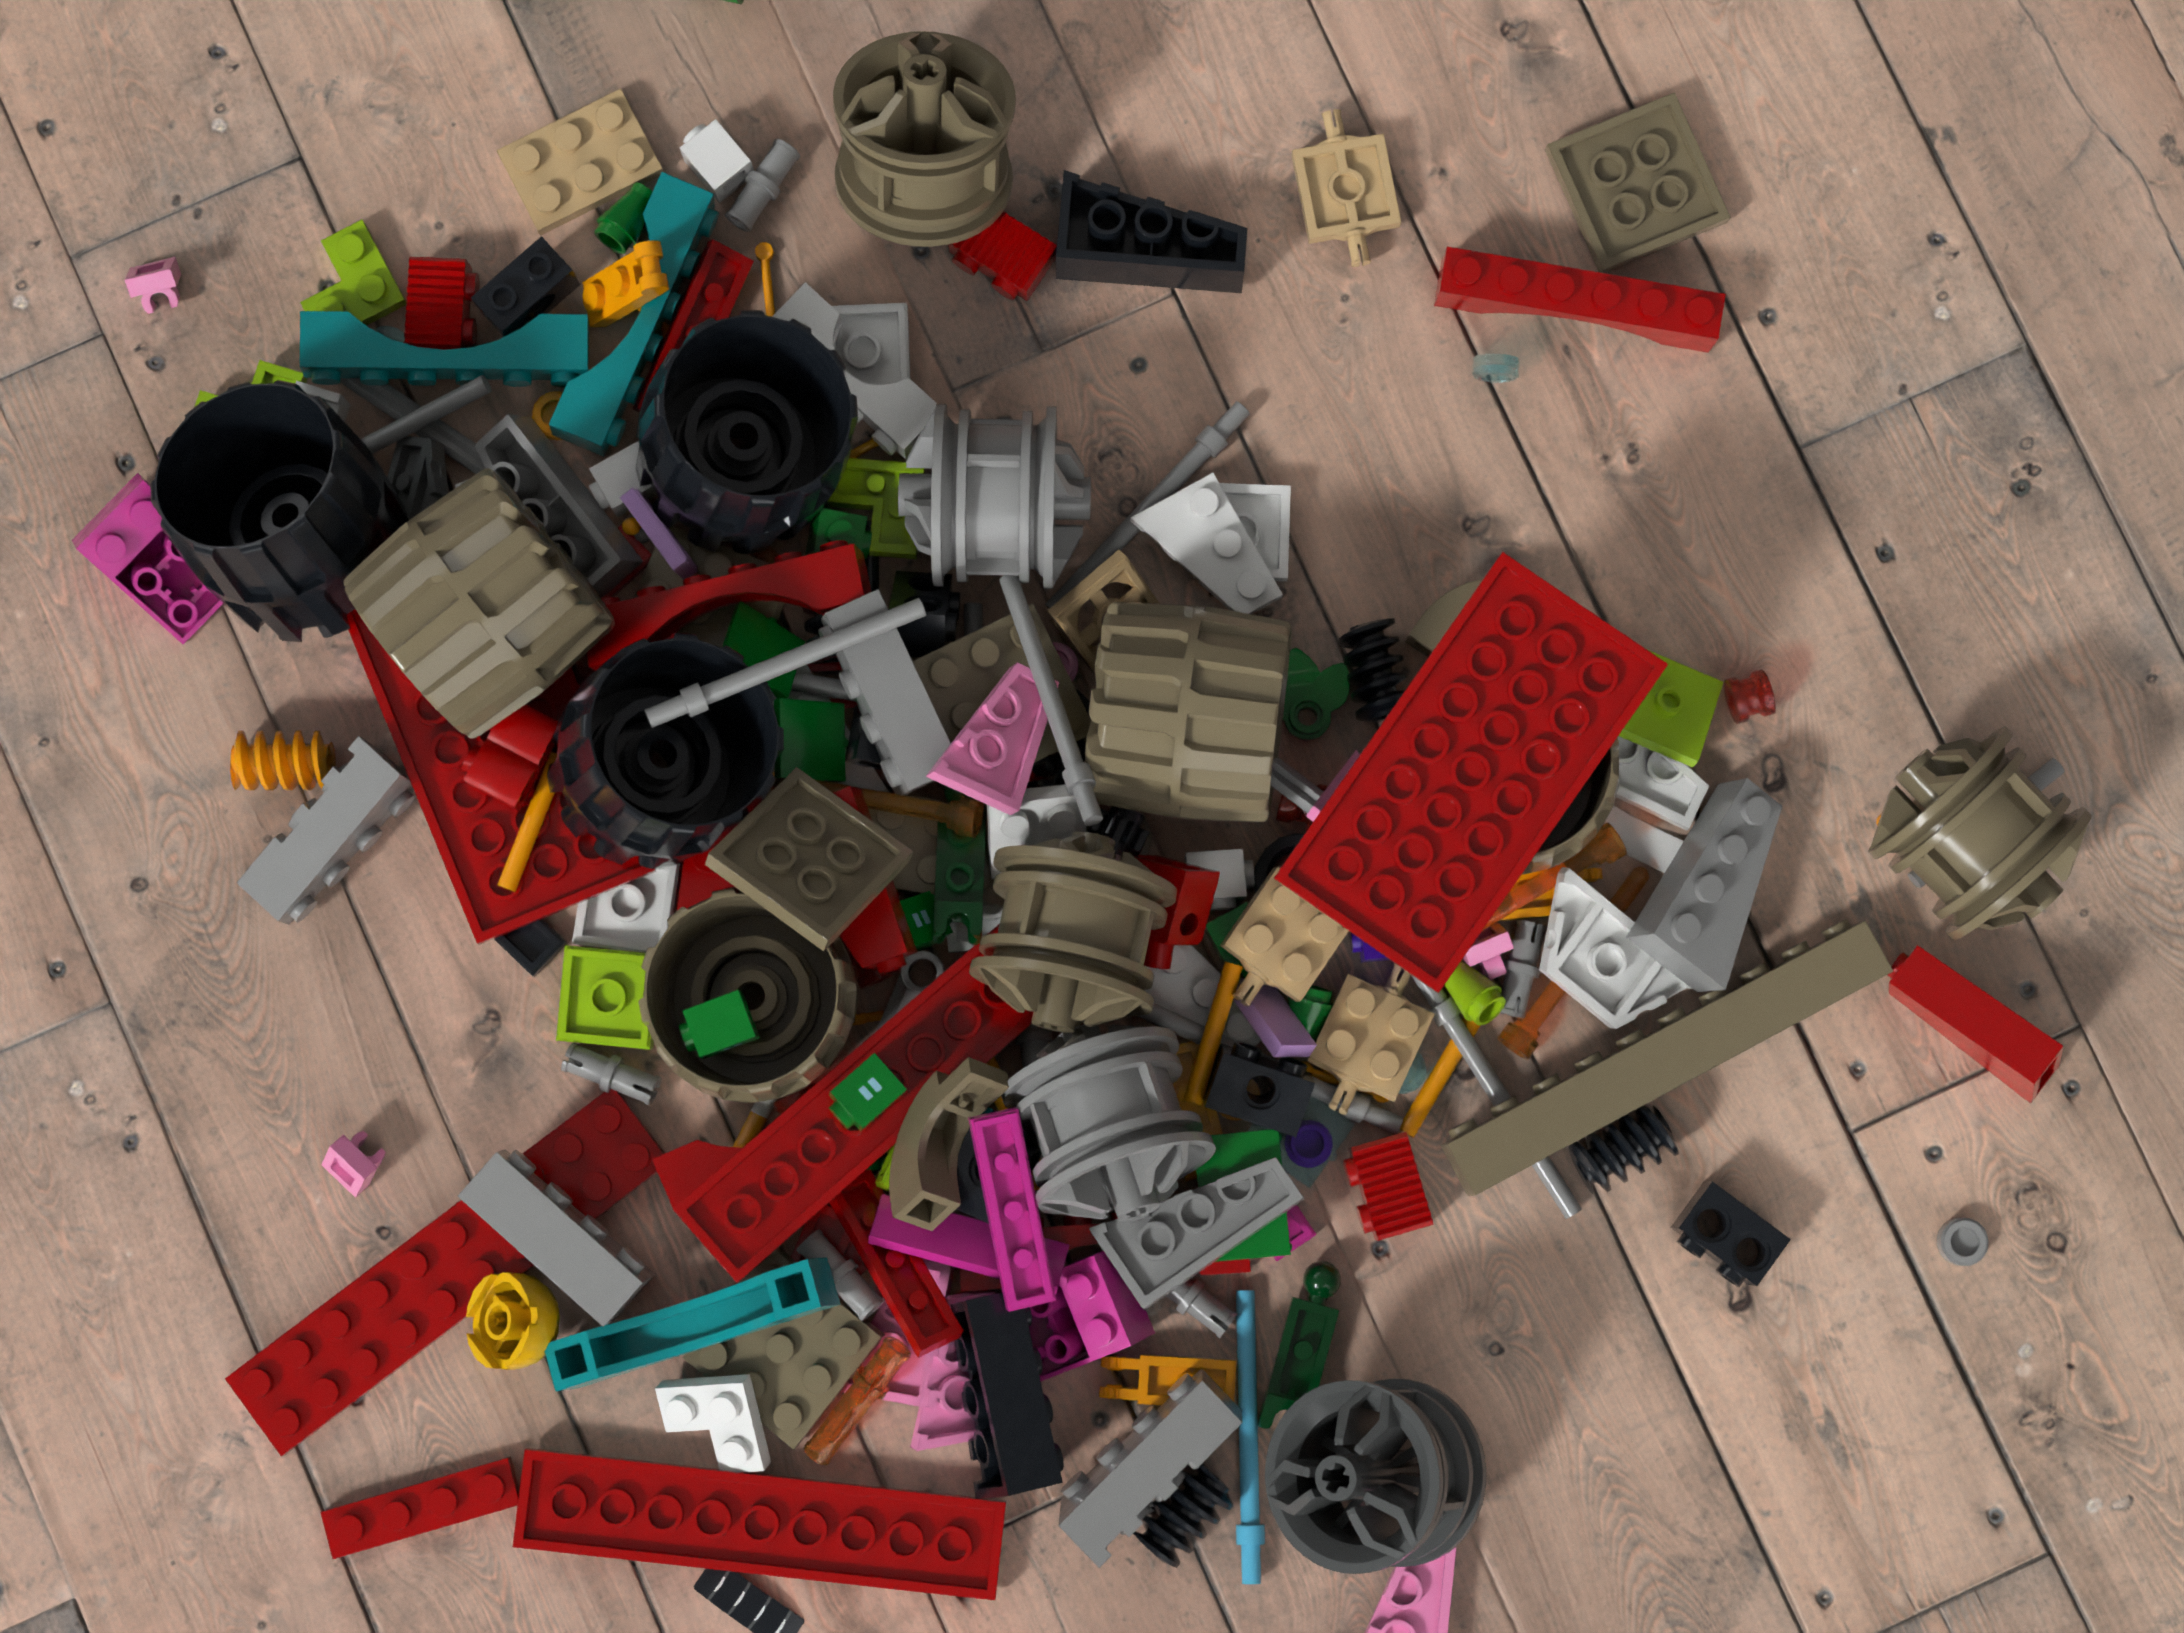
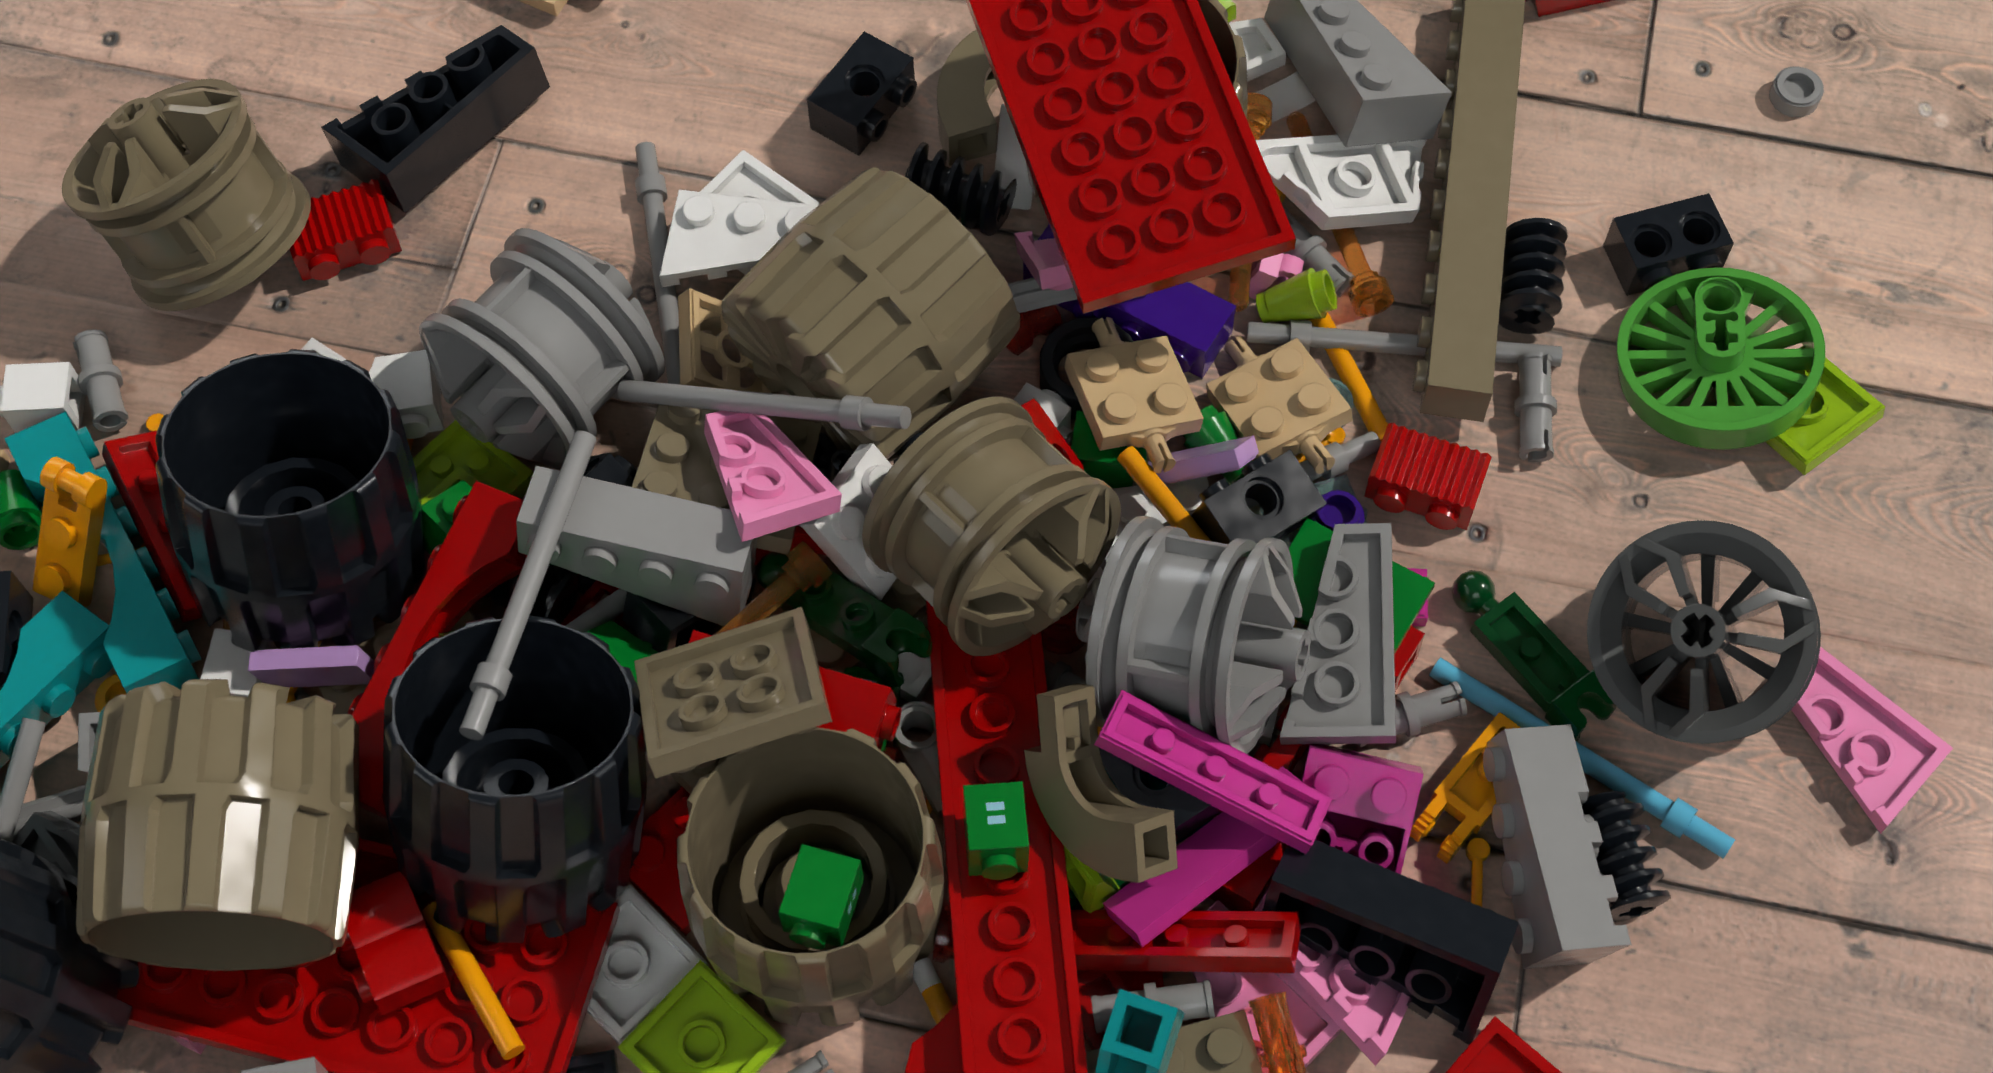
camera: 50 degrees left, 20 degrees down
none -> black brick [807,31,917,156]
none -> light orange hinge [1465,838,1490,907]
none -> light grey pin [1514,352,1557,462]
none -> bright green piece [1617,267,1825,450]
none -> lime plate [1728,346,1885,475]

